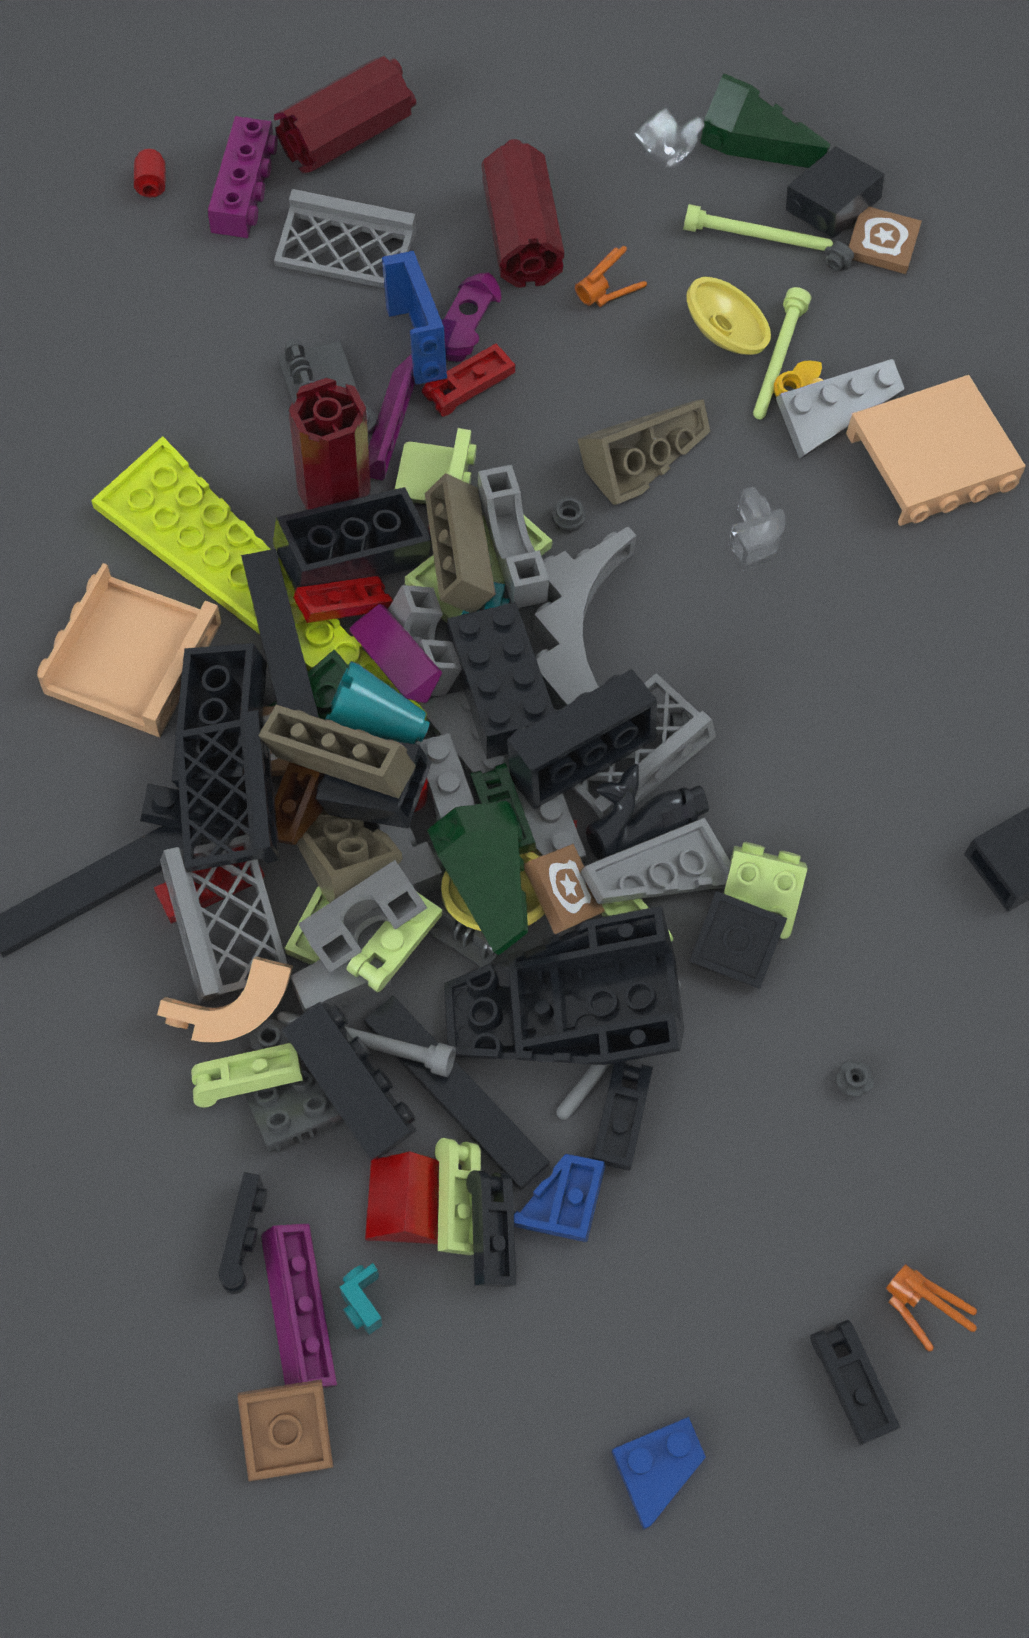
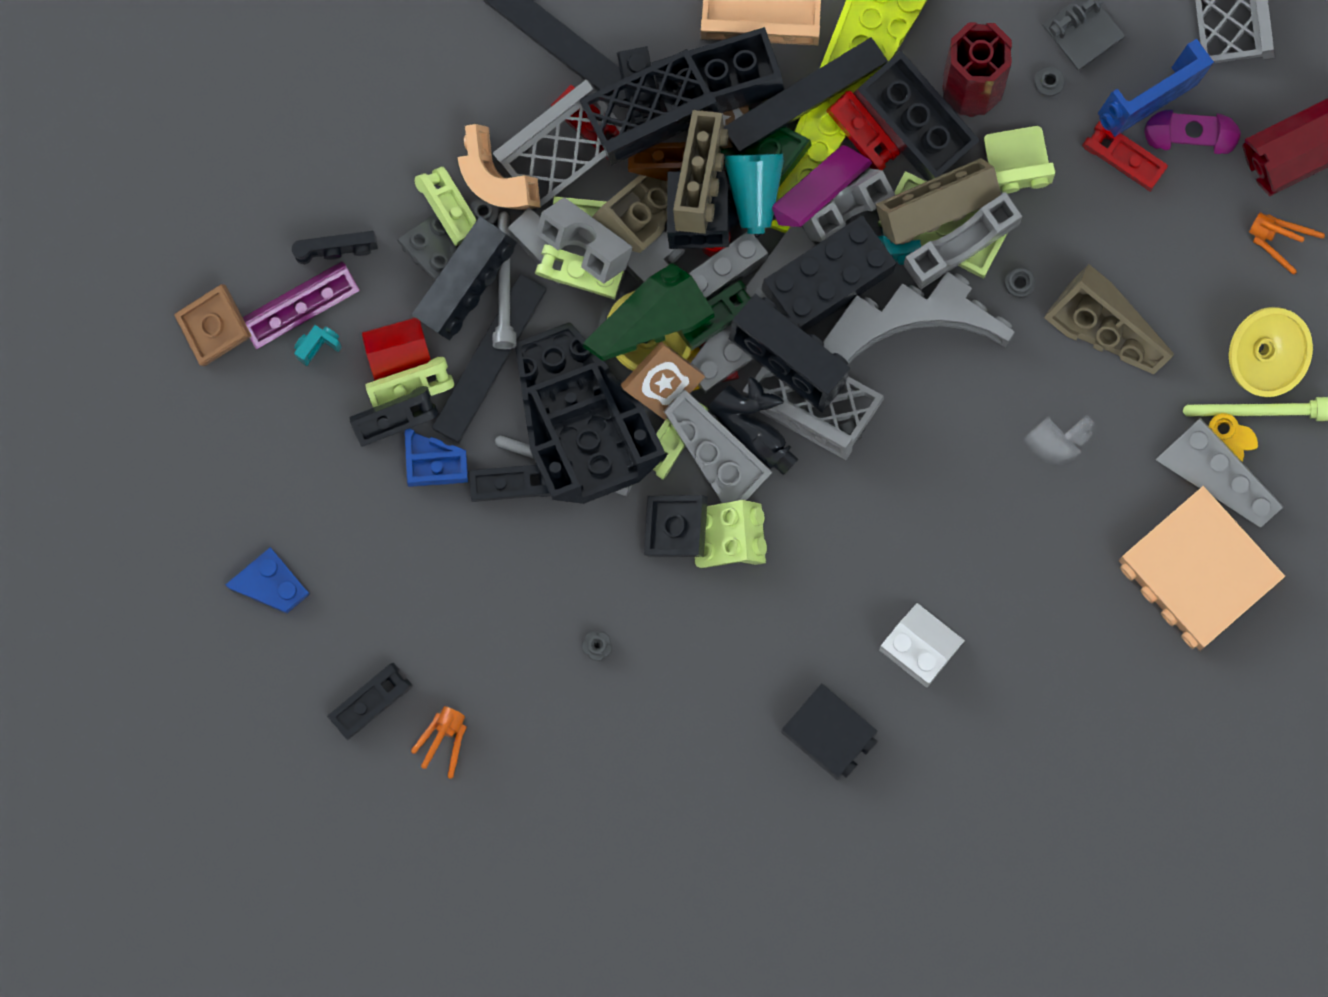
camera: 80 degrees right, 15 degrees up
magenta slope [368,355,415,481] -> none
none -> white slope [879,603,965,688]

